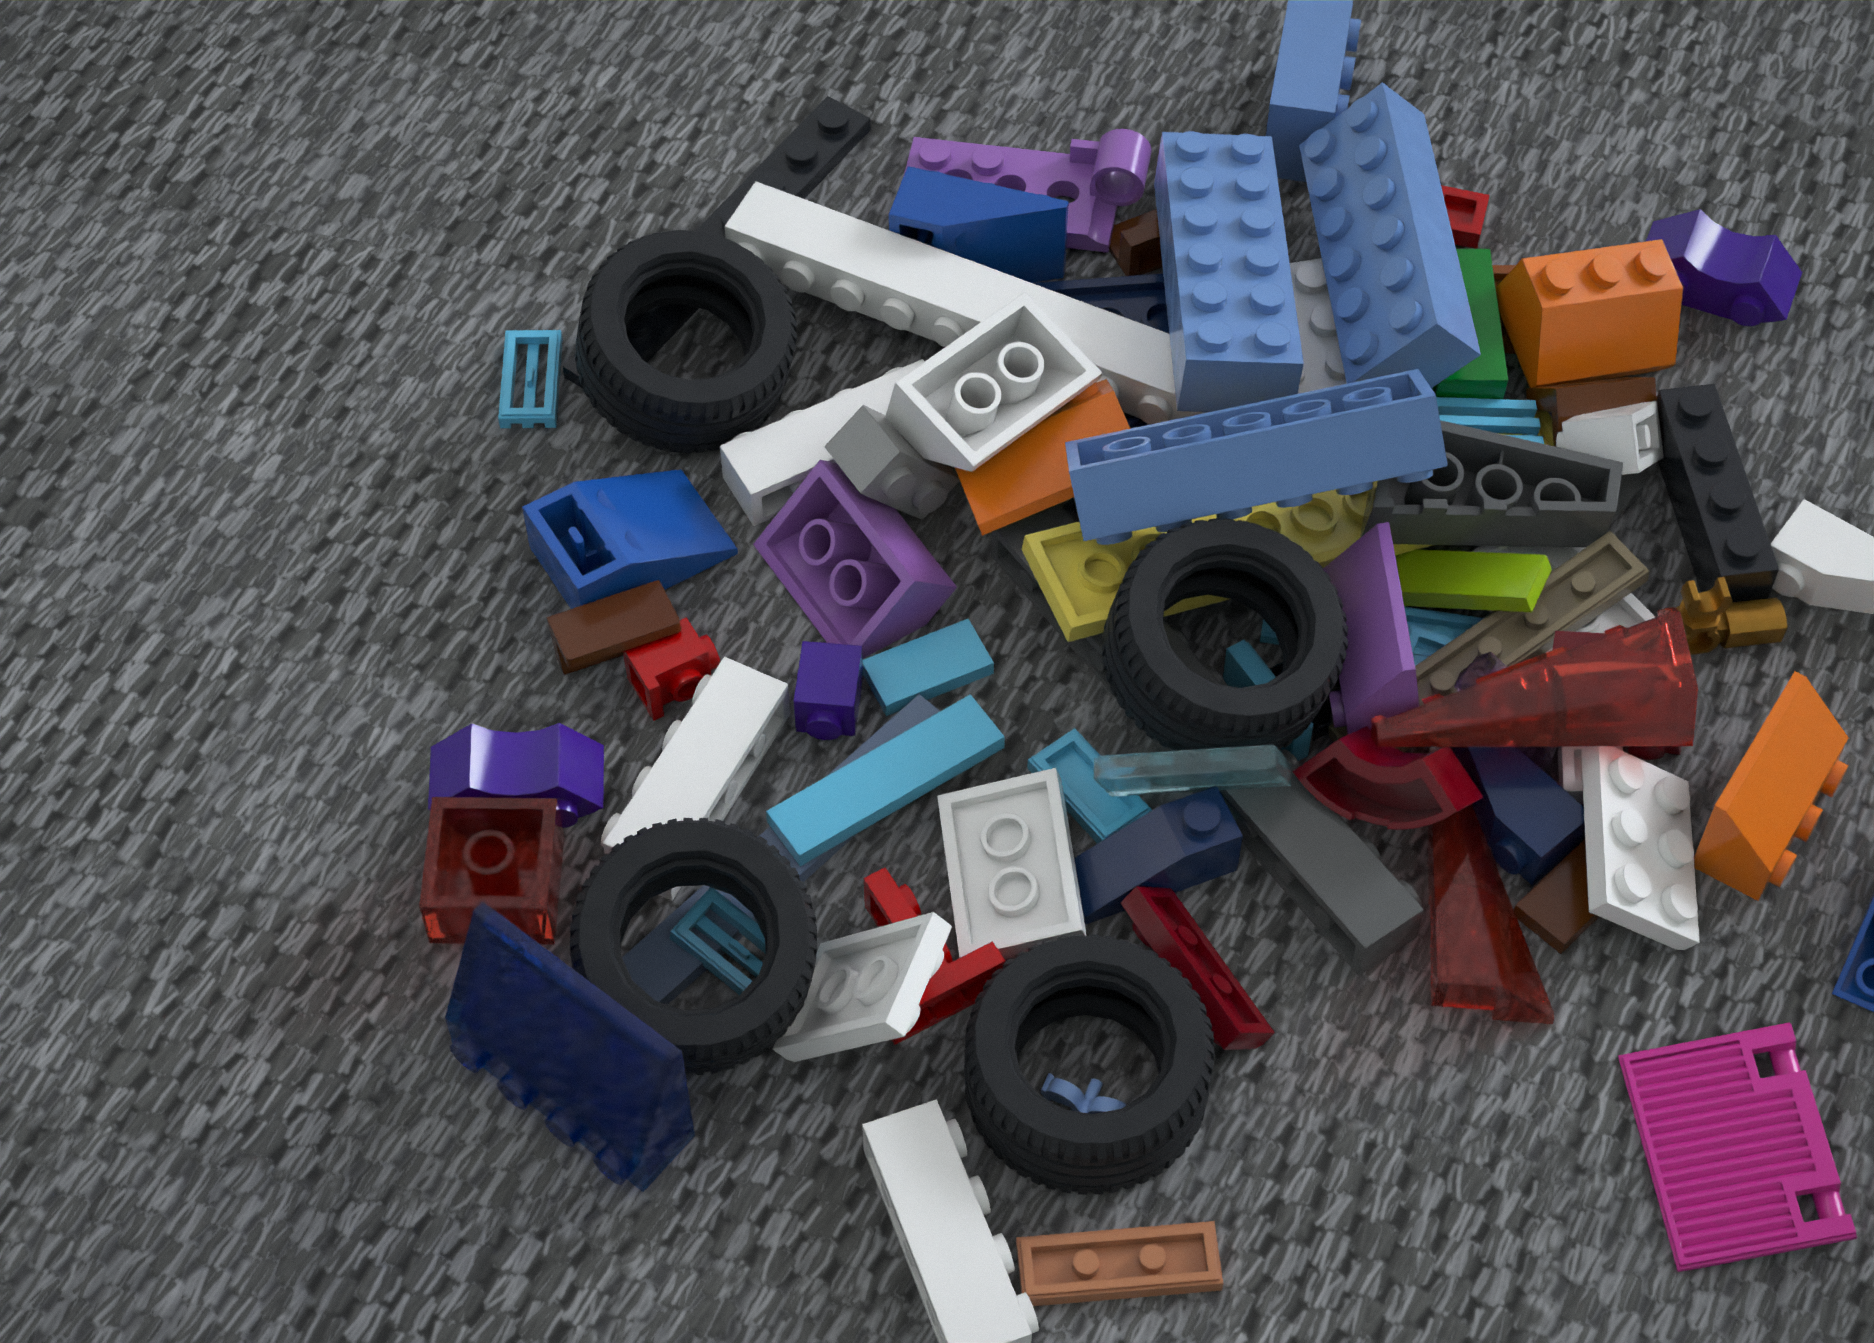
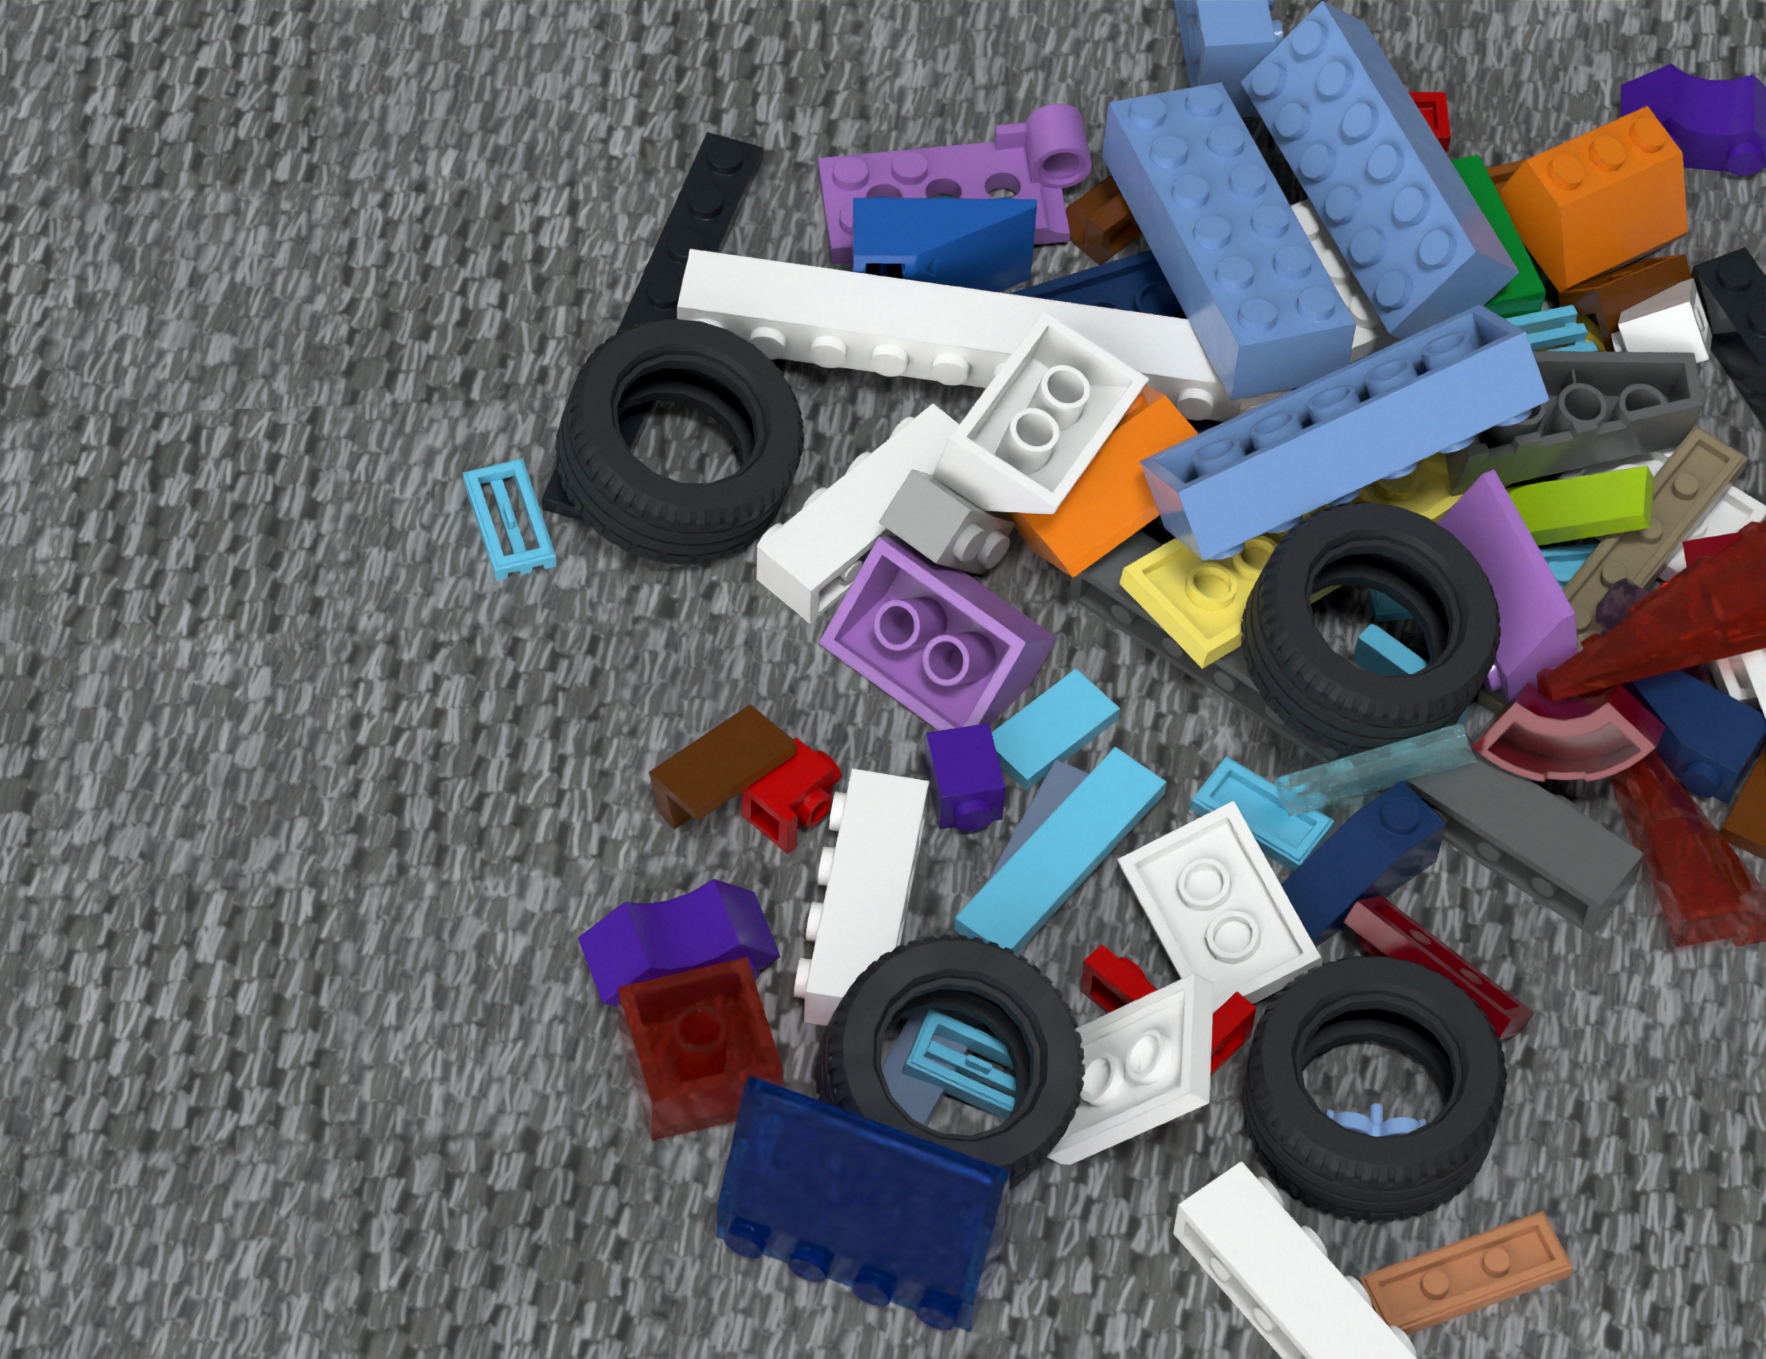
camera: 20 degrees left, 0 degrees up
blue slope [522,469,738,609] -> none

